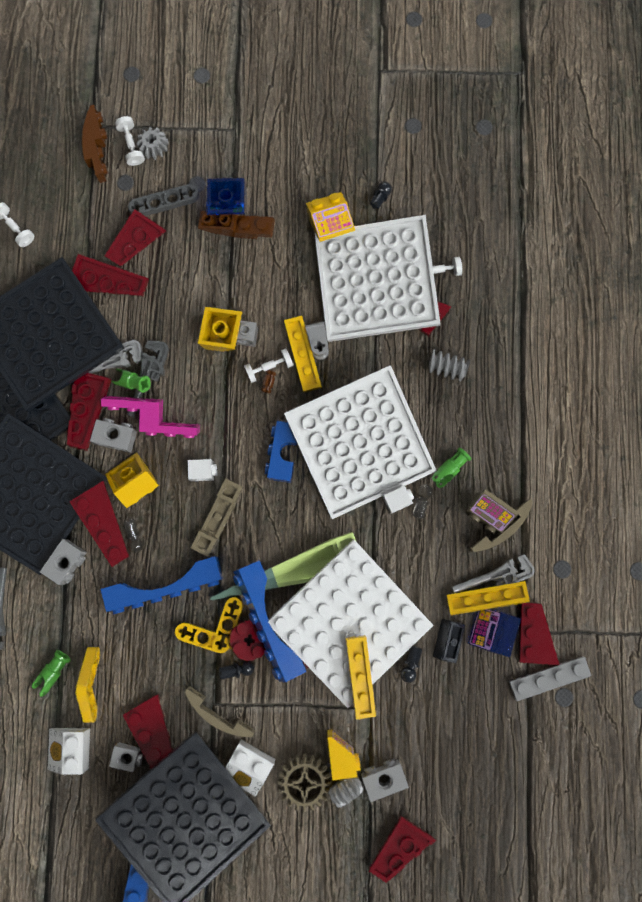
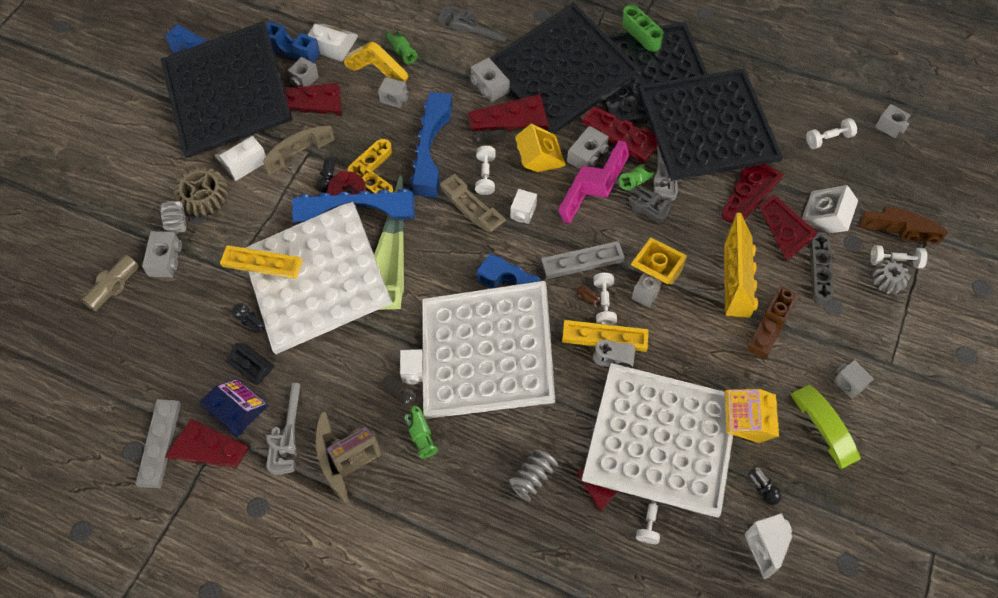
camera: 110 degrees right, 20 degrees down
clear blue slope [207,178,247,215] -> none
yellow slope [328,730,360,780] -> none
dark red wing [369,815,436,883] -> none
yellow plate [447,581,530,615] -> none
none -> dark tan piece [80,255,139,311]
none -> blue arch [267,21,320,63]
none -> light grey brick [378,77,409,108]
none -> white wheel [475,146,496,195]
none -> light grey plate [541,241,625,279]
none -> yellow slope [724,213,758,318]
none -> white slope [744,514,792,579]
none -> lime slope [791,385,861,469]
none -> white slope [802,185,858,233]
none -> light grey brick [833,360,874,399]

